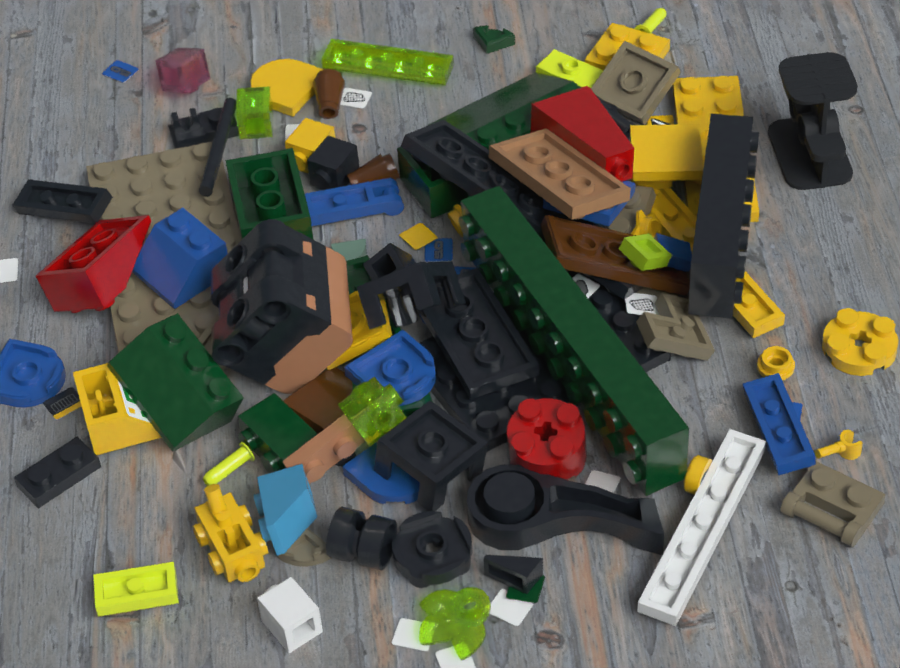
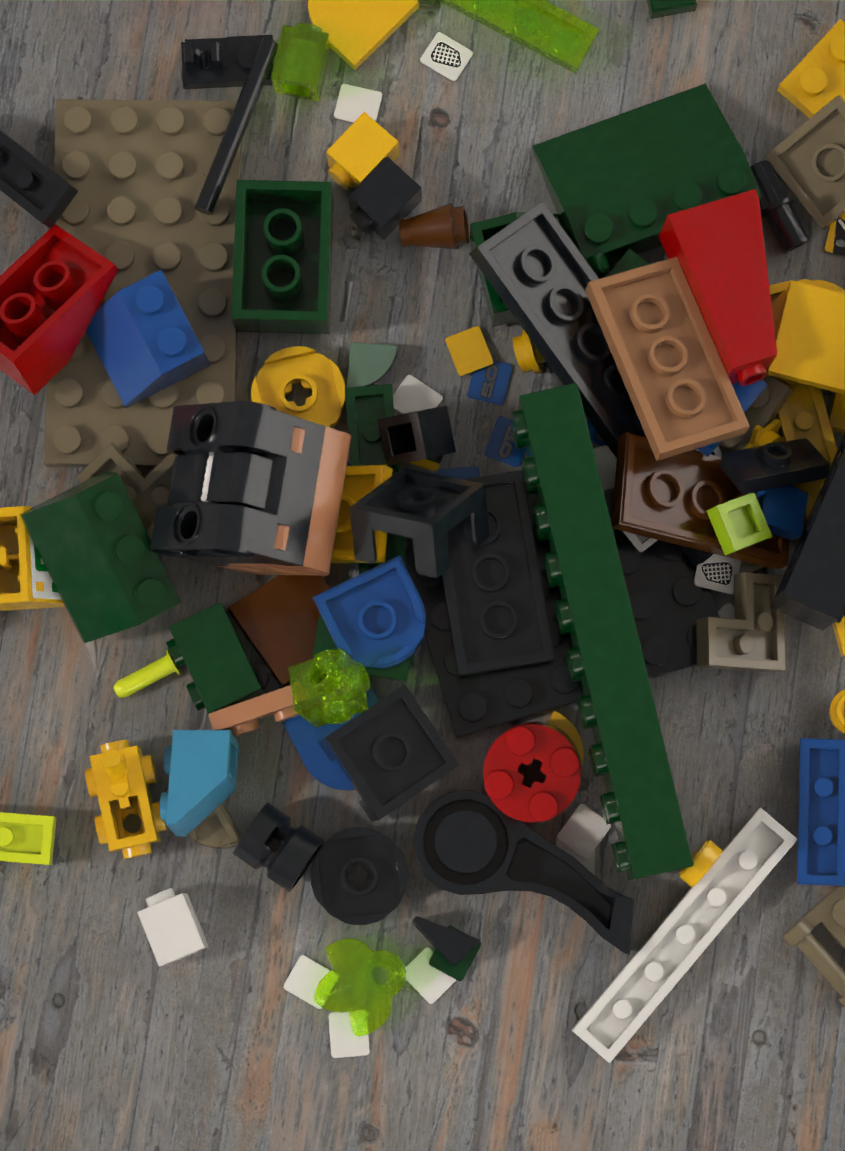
camera: 15 degrees right, 35 degrees up
blue plate [305,178,404,226] -> none
reddish brown cone [313,69,345,119] -> none
neon yellow plate [536,49,603,88] -> none
none -> black plate [720,438,830,494]

